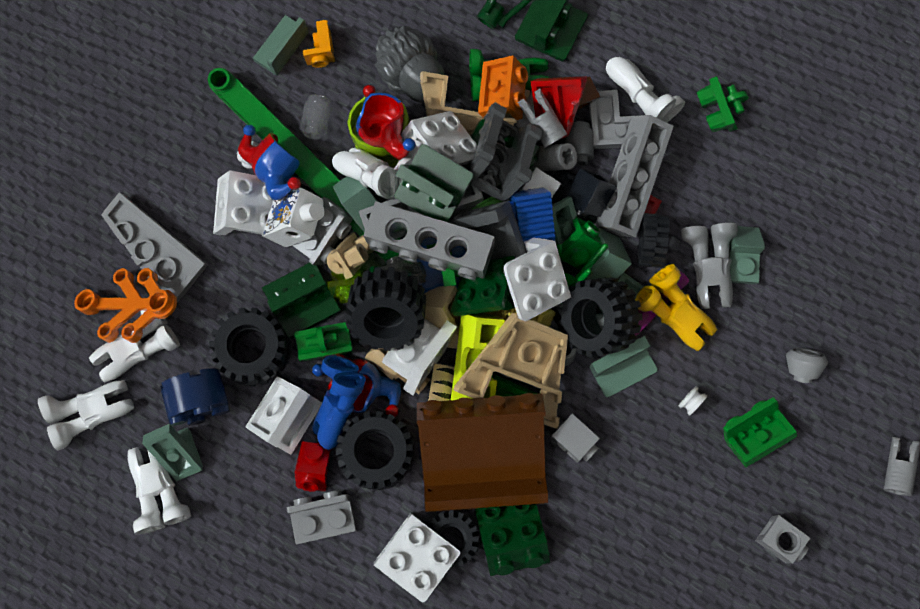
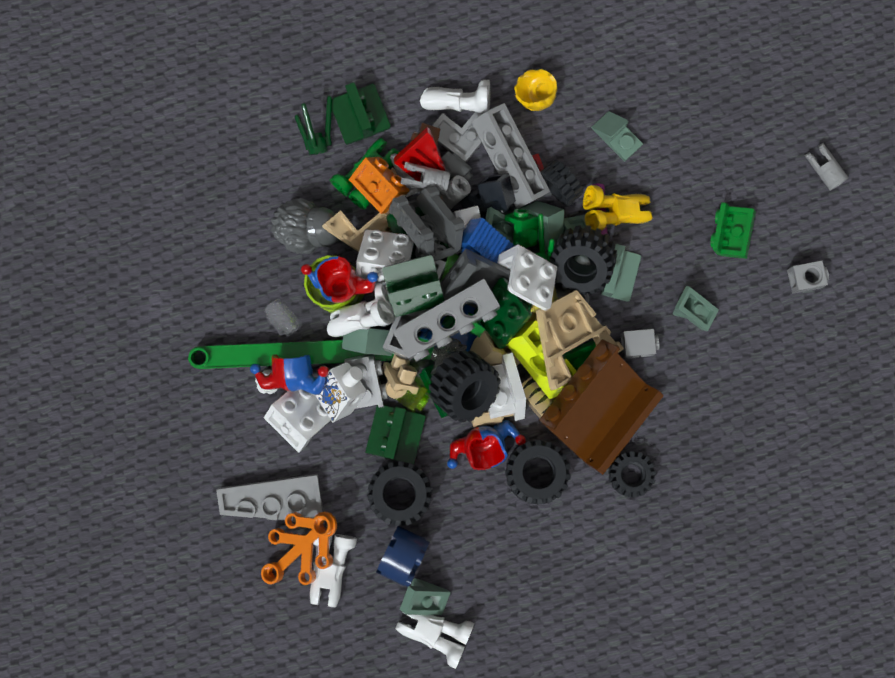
camera: 55 degrees left, 5 degrees up
white piece [38,380,134,451] -> none
white bracket [246,376,322,455] -> none
sand green panel [253,15,309,76] -> none
light grey bracket [286,490,356,545] -> none
green hips [294,322,353,362] -> none
red bracket [295,441,332,492] -> none
light orange bracket [303,20,335,68] -> none
blue piece [312,355,366,450] -> none
white bracket [374,513,460,602] -> none
dark green bracket [475,504,550,576] -> none
white bush [678,386,707,416] -> none
light grey piece [681,223,738,309] -> none
green hips [697,76,749,132] -> none
light grey cone [786,348,828,383] -> none
none -> yellow hair [514,69,557,111]
none -> sand green slope [673,286,719,331]

